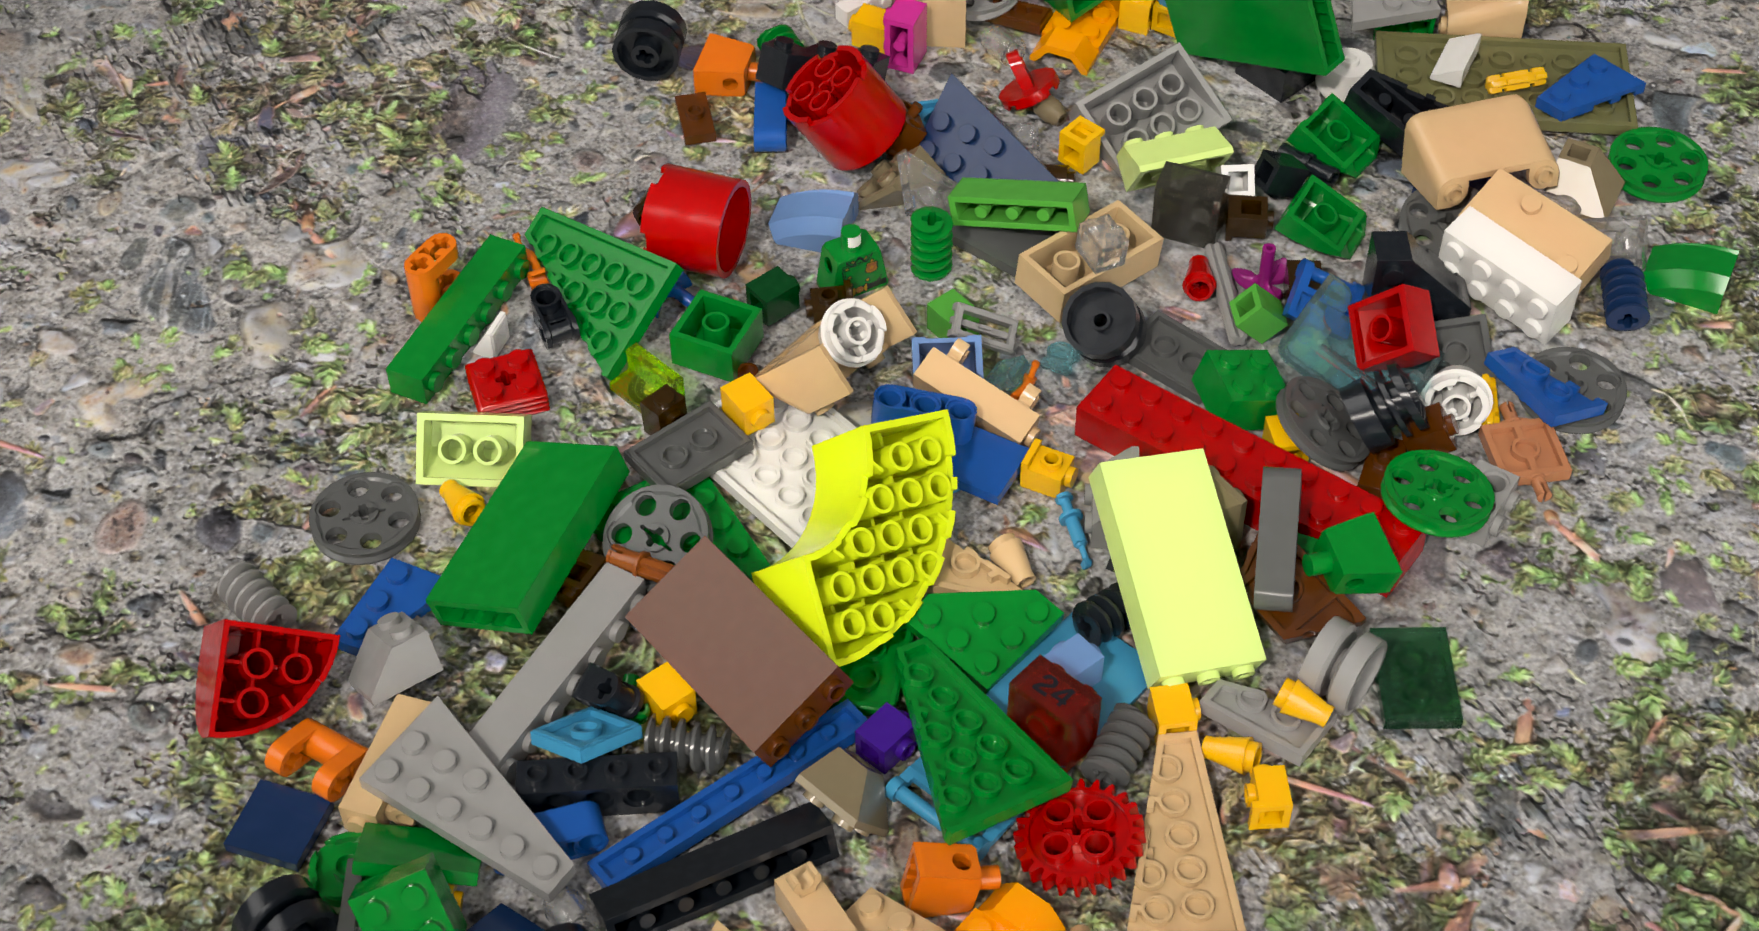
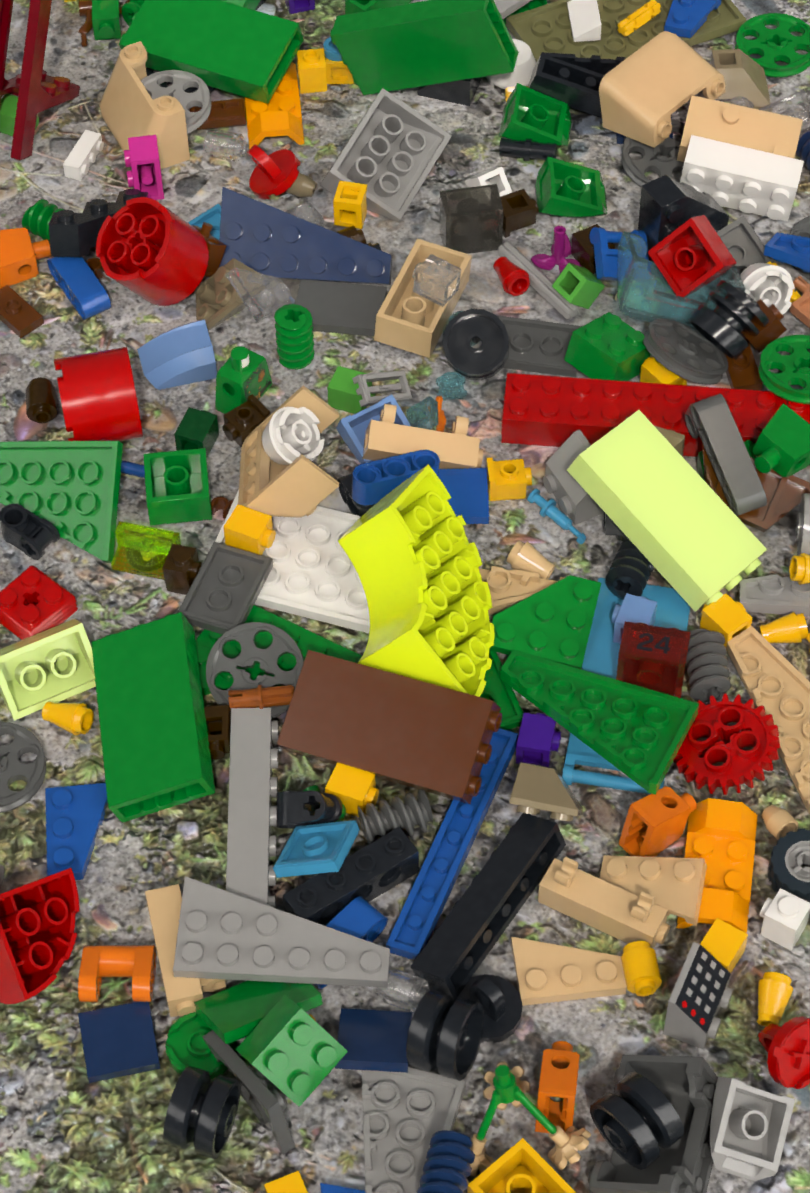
camera: 30 degrees left, 5 degrees up
light grey slope [348,612,443,706] -> none
yellow brick [848,3,886,54] -> none
bright green brick [948,177,1090,232] -> none
yellowish green slope [1116,125,1234,192] -> none
black brick [1254,149,1310,199] -> none

